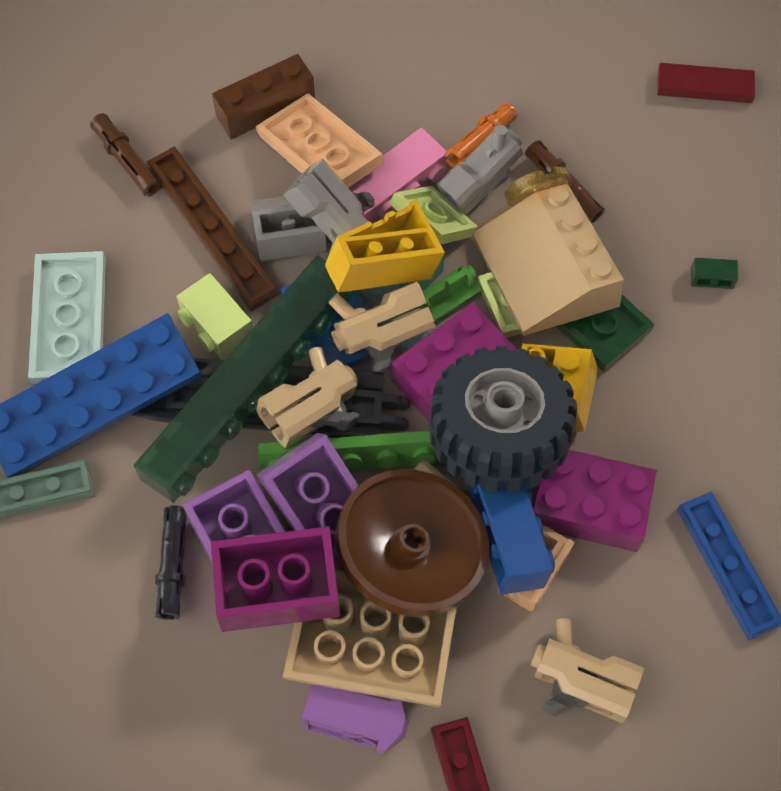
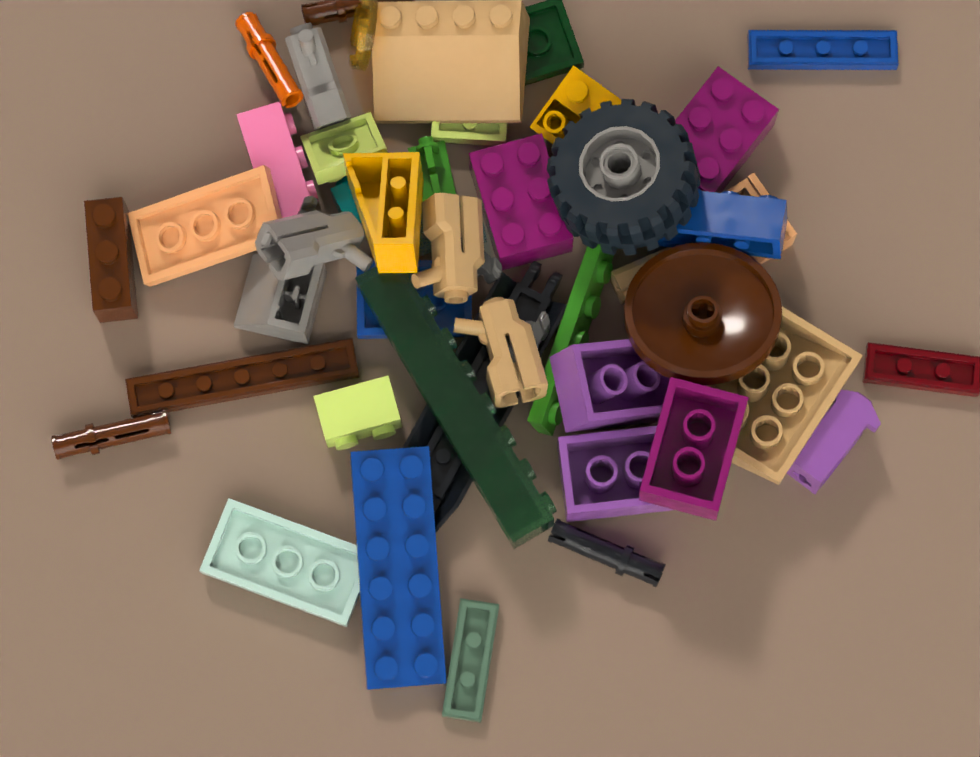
camera: 65 degrees left, 10 degrees up
tan piece [530,618,644,723] -> none

